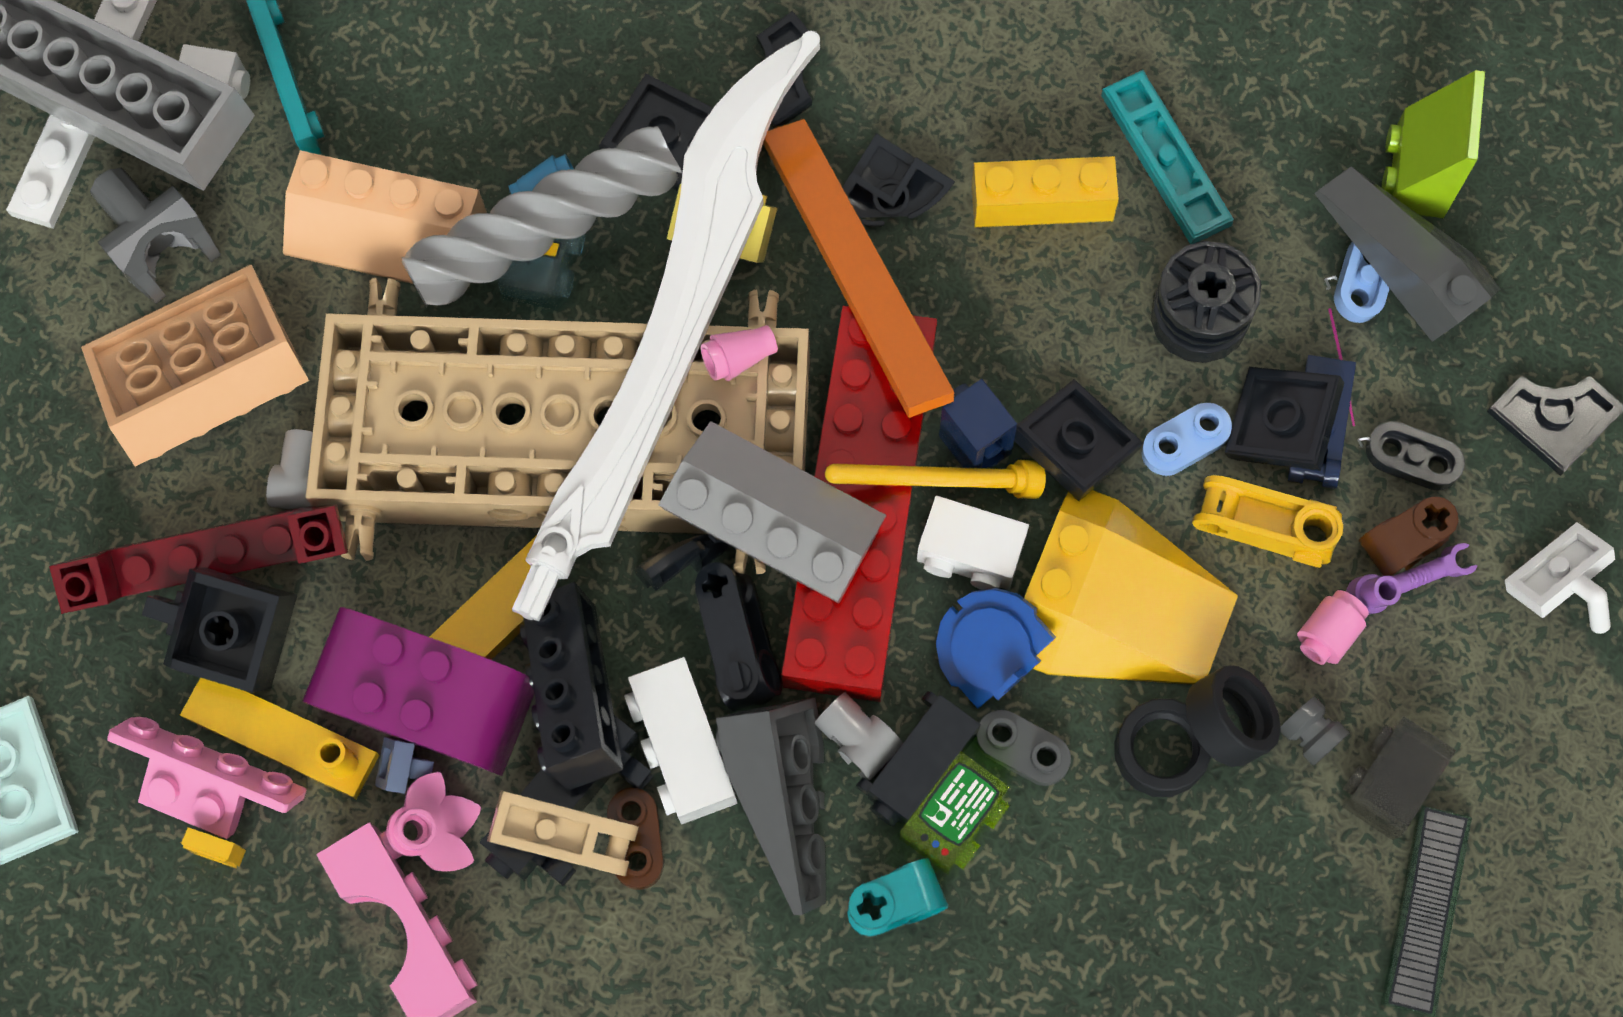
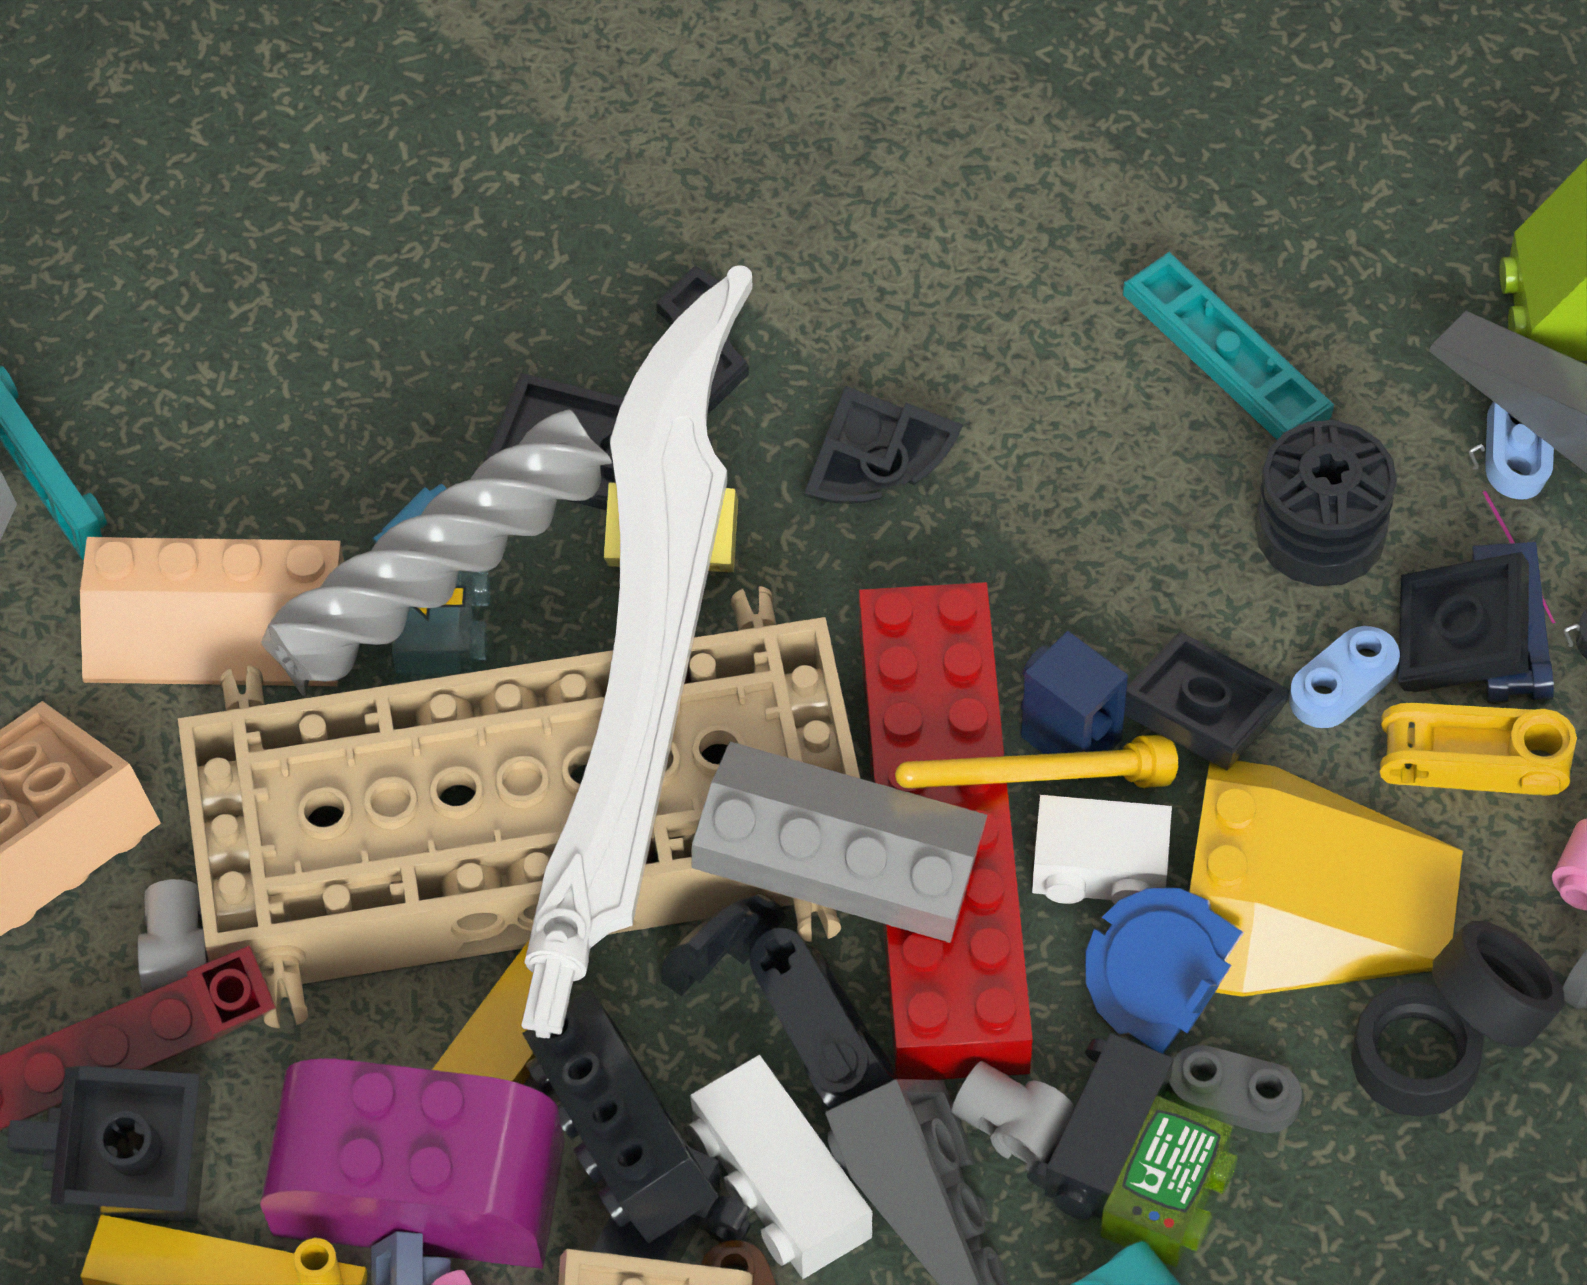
camera: 15 degrees left, 15 degrees down
bright pink cone [701,325,778,381] -> none
orange tile [763,119,954,418] -> none
yellow brick [972,156,1119,227] -> none

